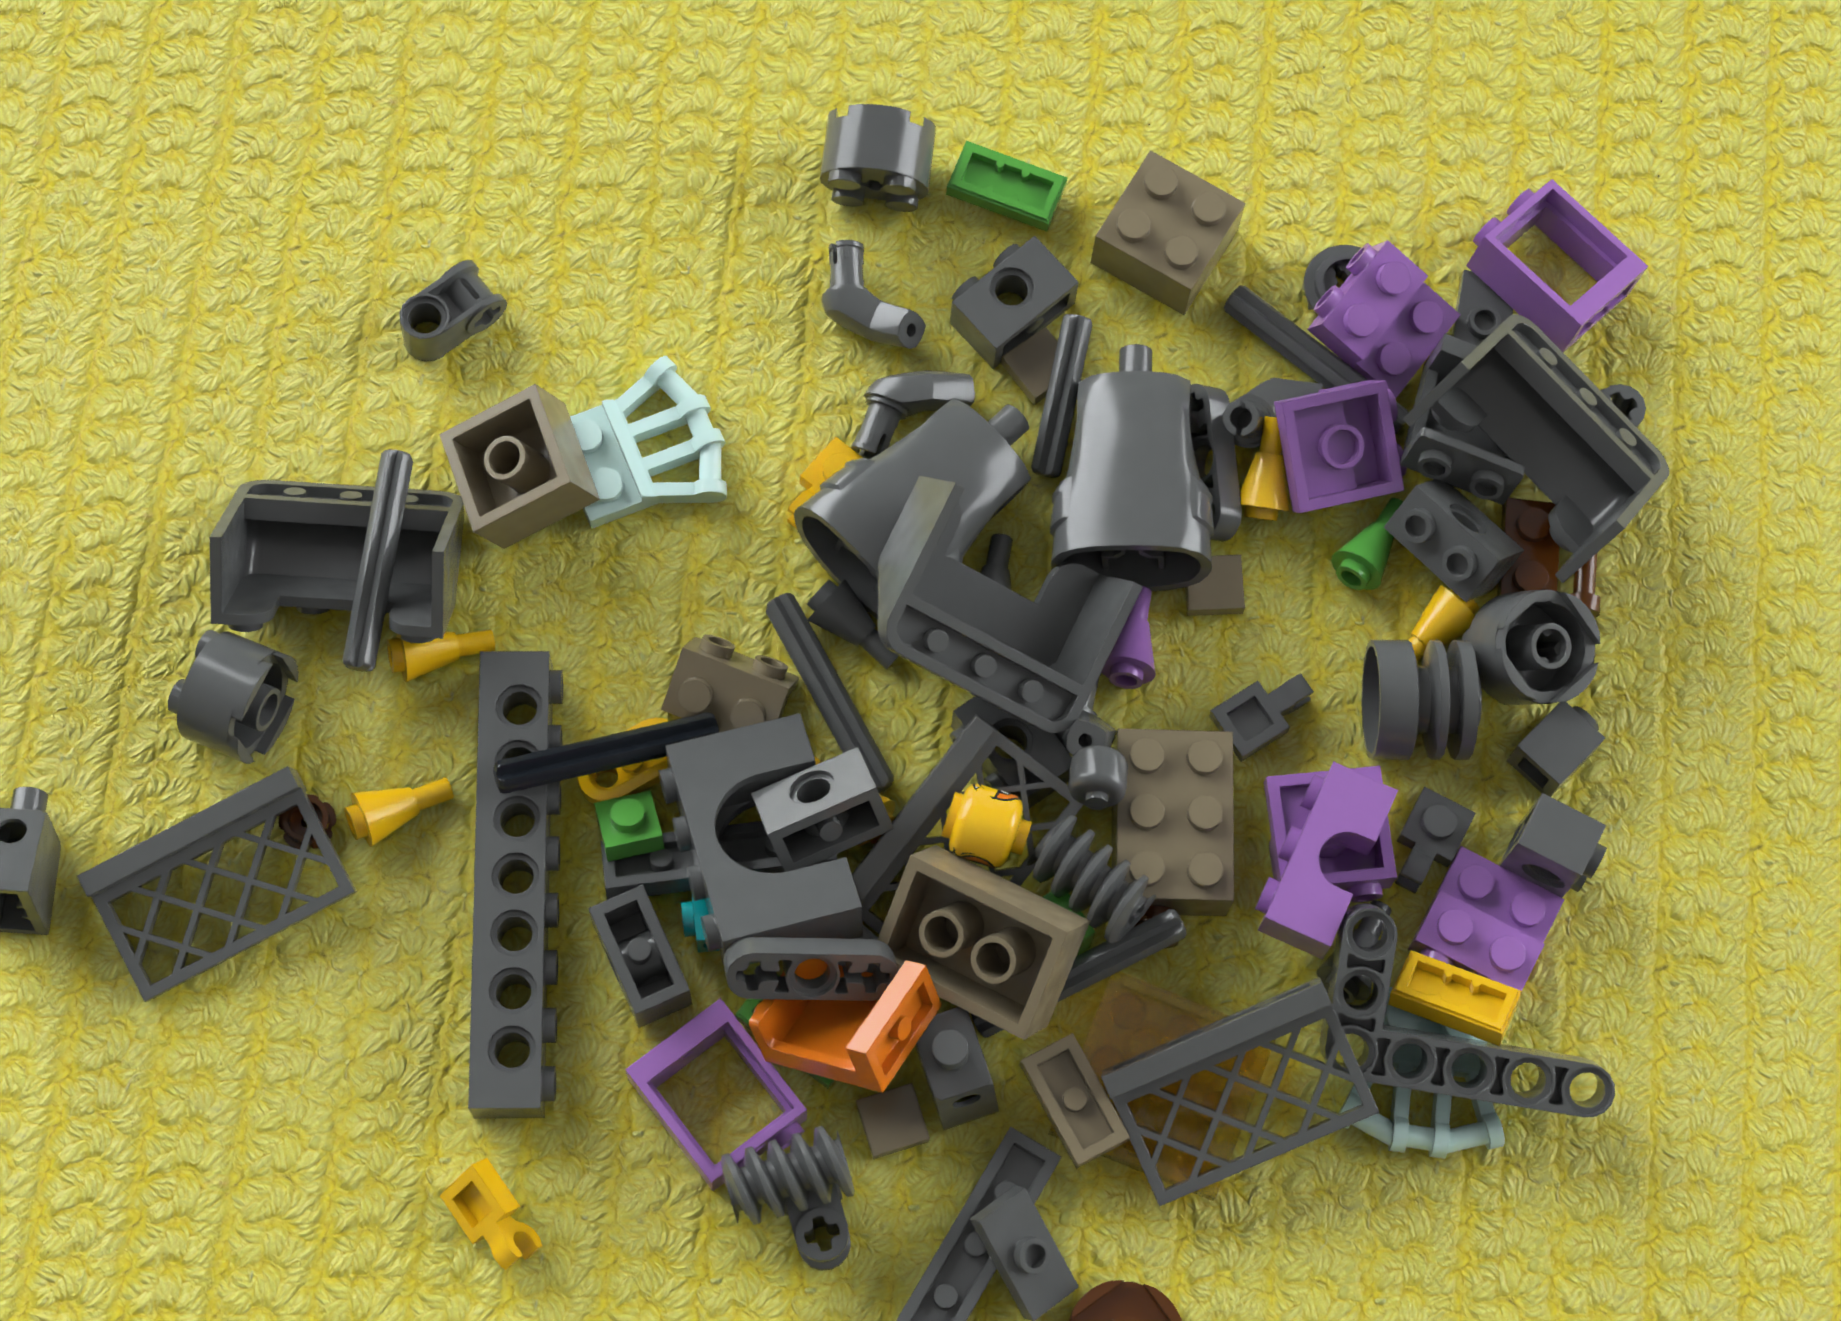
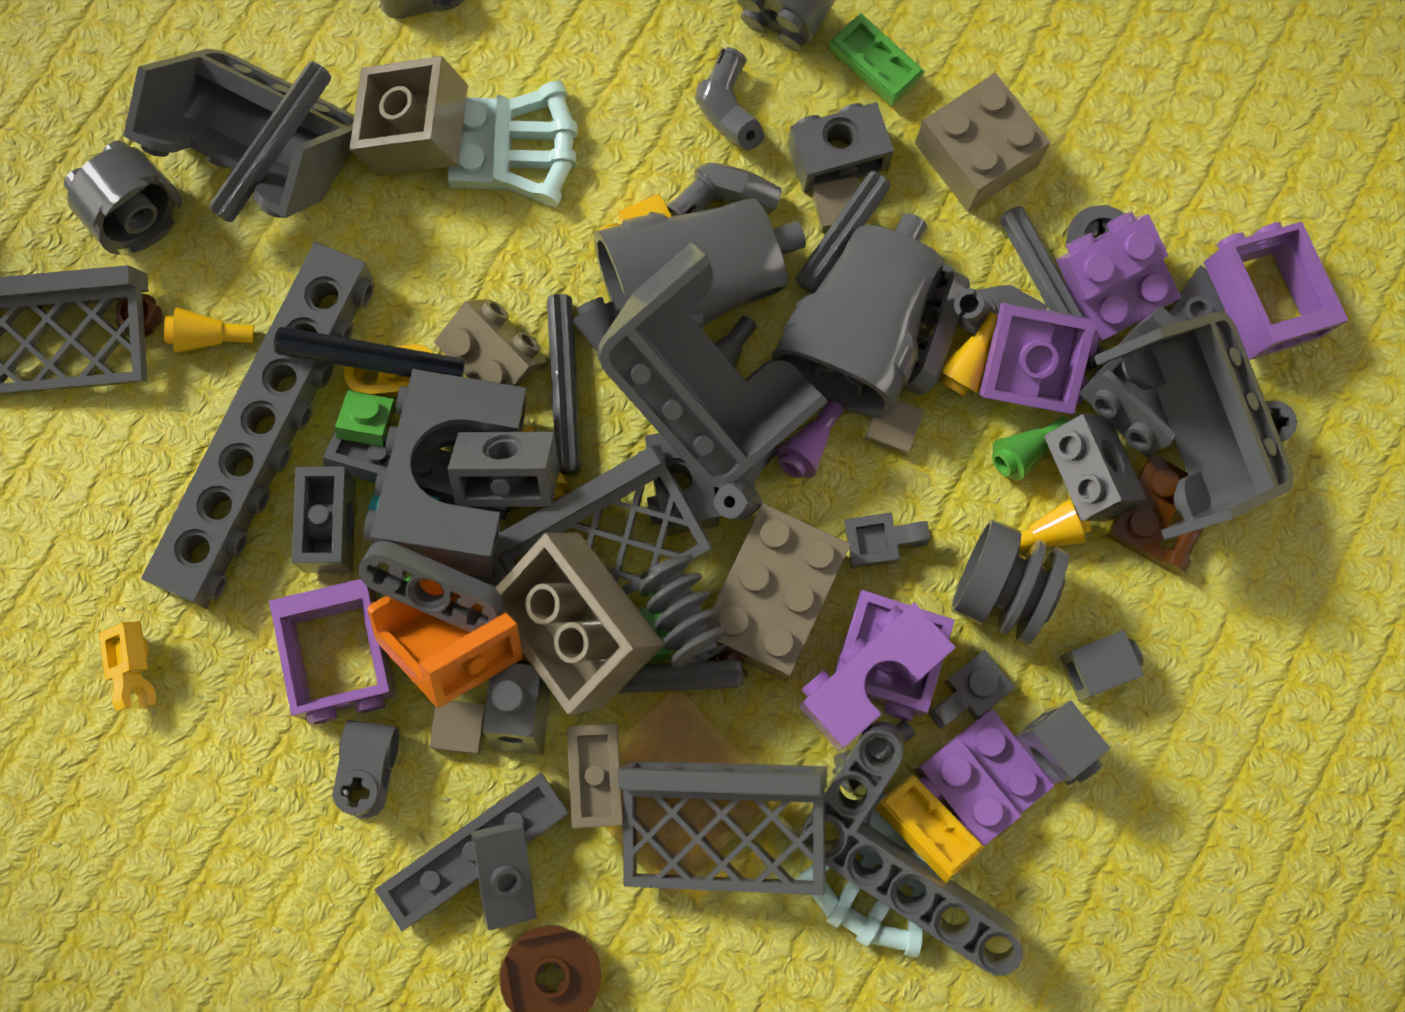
camera: 25 degrees right, 5 degrees up
yellow cone [387,629,495,682] -> none
dark grey piece [721,1126,855,1225] -> none
yellow head [941,783,1032,868] -> none
dark grey piece [1068,745,1128,810] -> none
dark grey brick [1462,589,1600,705] -> none

